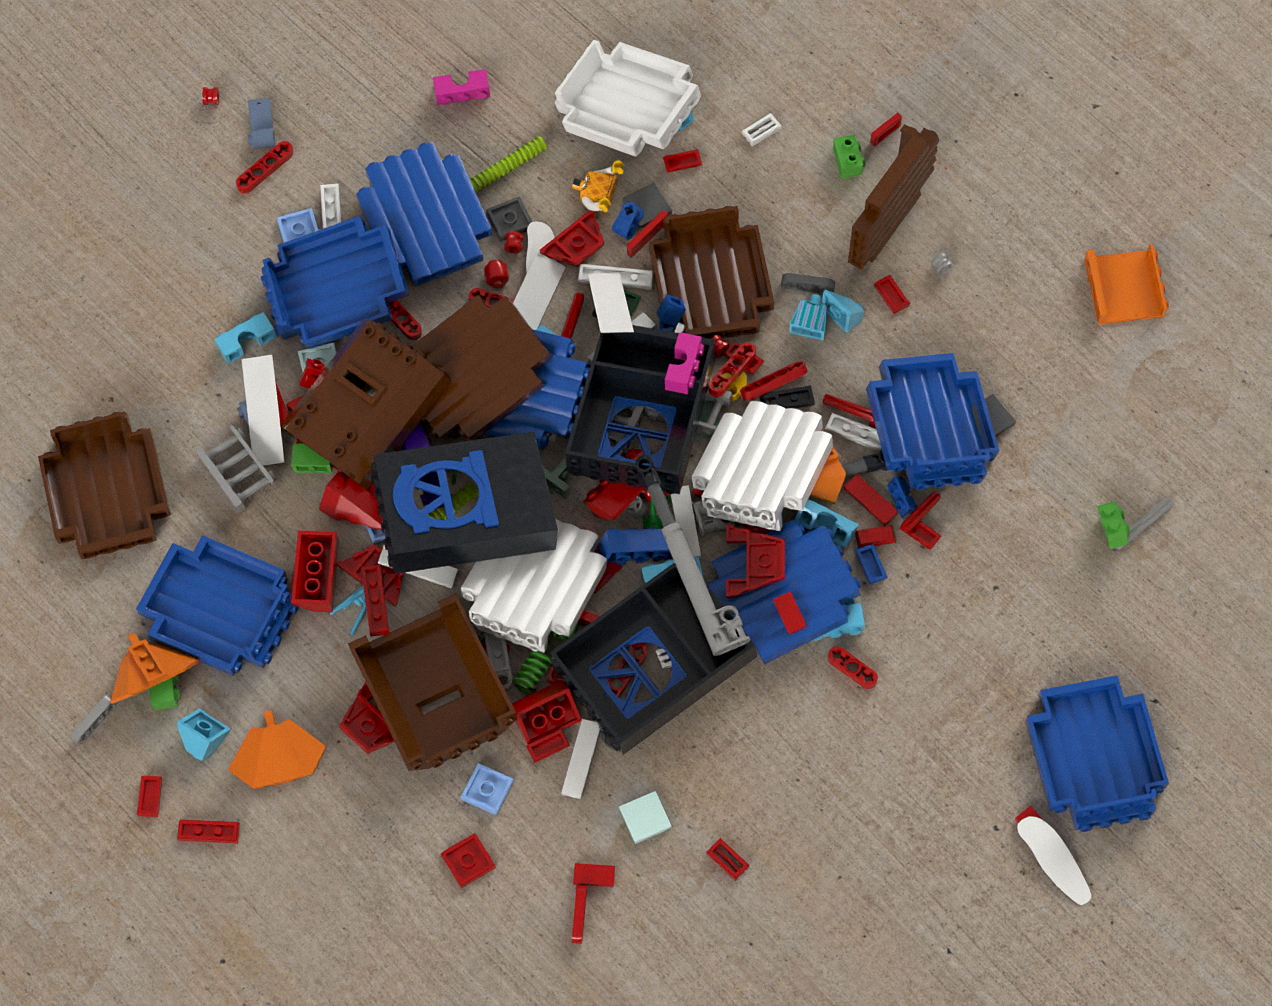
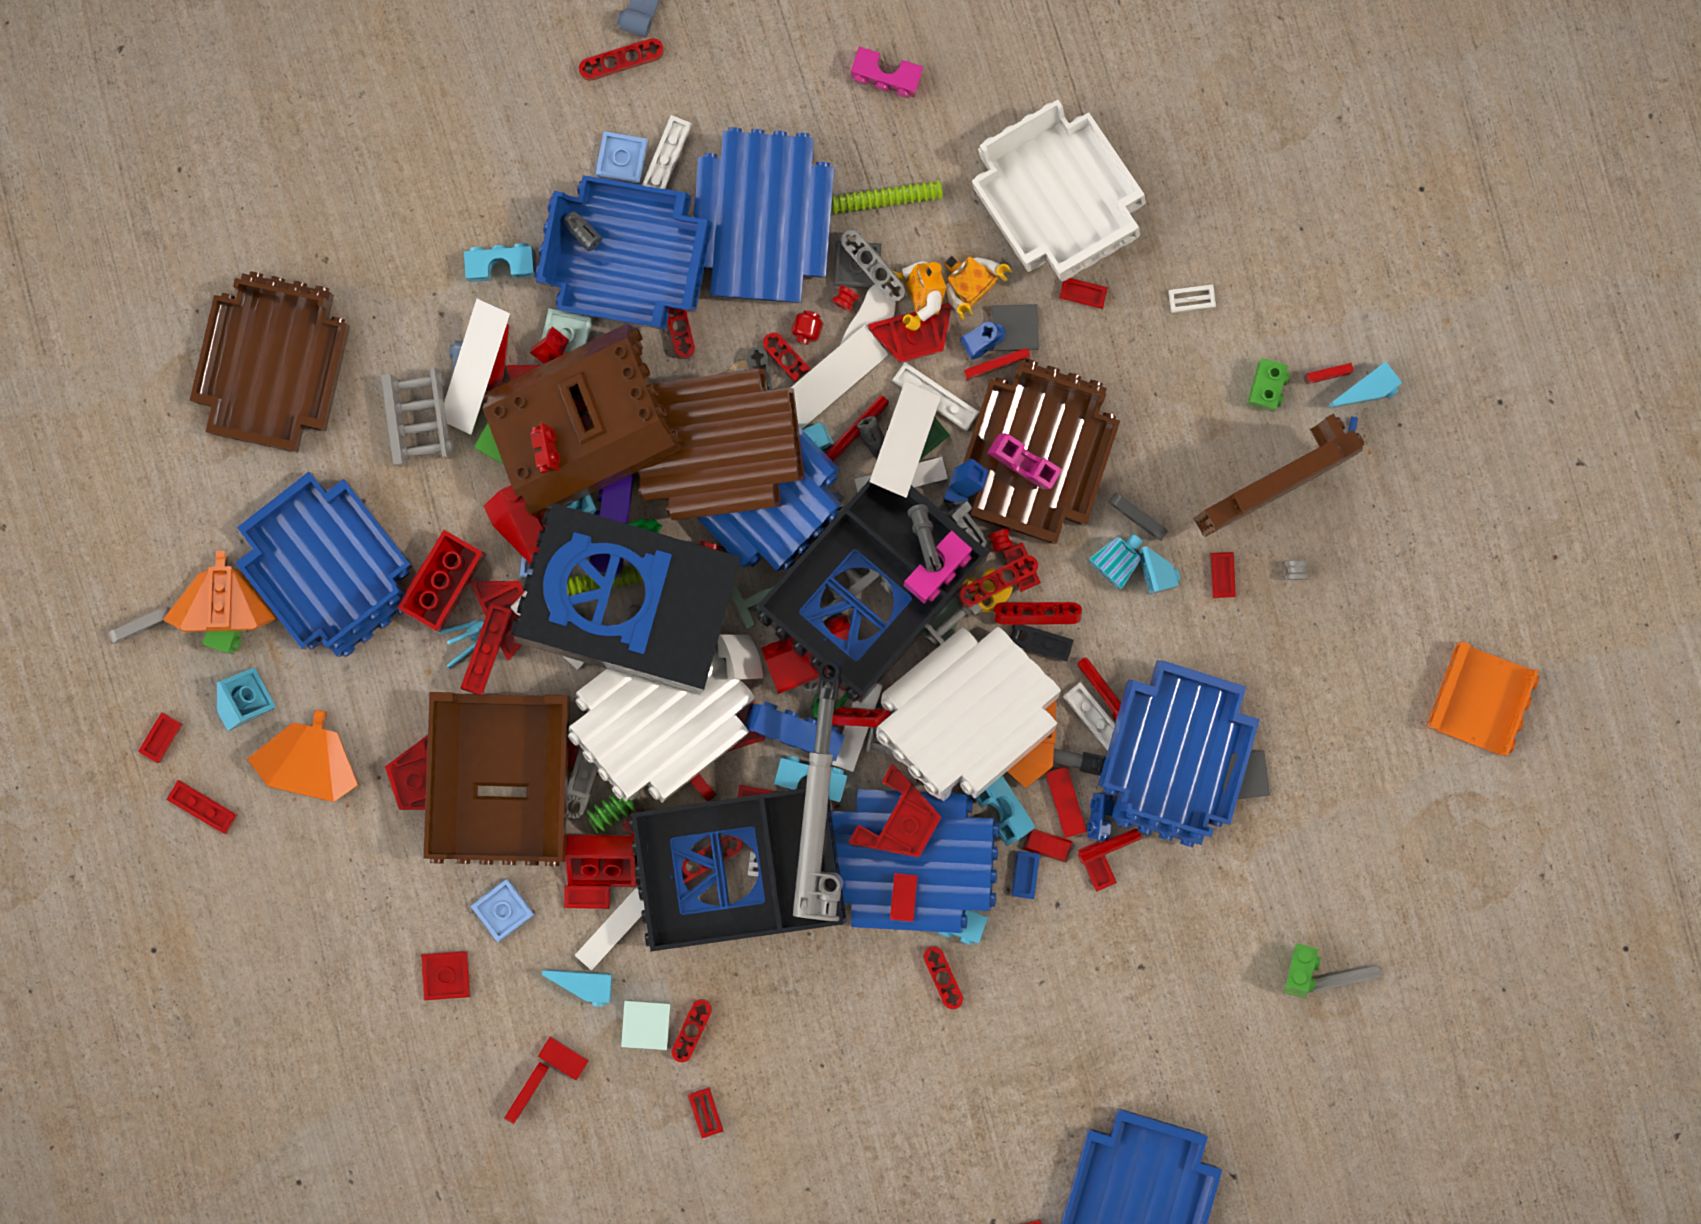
camera: 25 degrees right, 20 degrees up
none -> red hinge [530,422,560,473]
none -> medium azure slope [542,969,613,1007]
none -> dark grey hinge [563,211,603,252]
none -> red beam [671,999,712,1063]
none -> white slope [718,634,763,680]
none -> red tile [832,707,891,727]
none -> light grey beam [841,230,907,302]
none -> dark grey hinge [857,416,884,459]
none -> torso [889,261,946,330]
none -> dark grey pin [908,504,941,572]
none -> dark pink arch [987,433,1062,489]
none -> medium azure slope [1328,362,1402,409]

